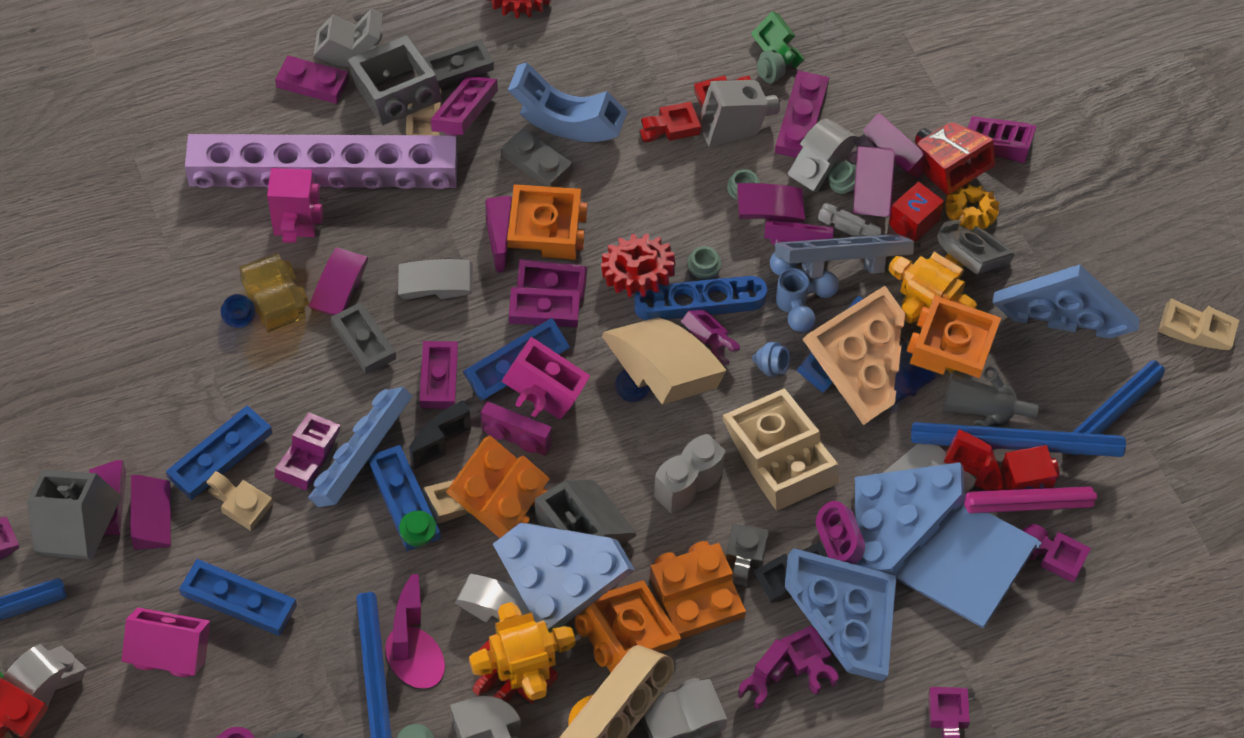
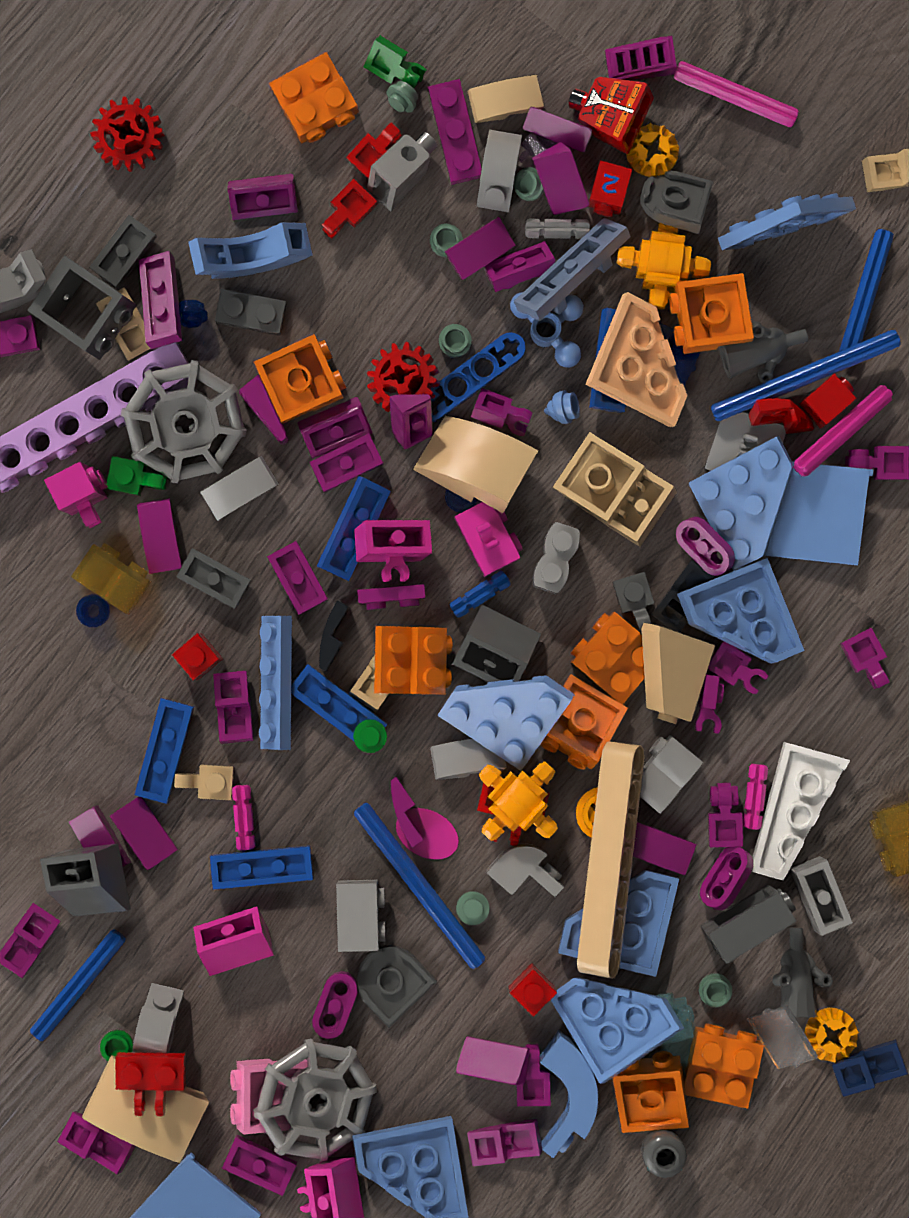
camera: 25 degrees left, 30 degrees up
none -> green plate [106,456,168,496]
none -> light grey plate [121,360,247,484]
none -> red brick [172,633,223,680]
none -> clear blue plate [179,300,208,328]
none -> magenta slope [227,174,298,220]
none -> dark pink axle [232,785,255,851]
none -> orange plate [269,52,359,144]
none -> light grey brick [336,880,386,952]
none -> magenta slope [389,394,433,450]
none -> blue axle [450,571,511,618]
none -> dark pink brick [454,502,523,577]
none -> tan slope [467,75,544,123]
none -> tan slope [642,623,715,724]
none -> dark pink axle [674,61,799,127]

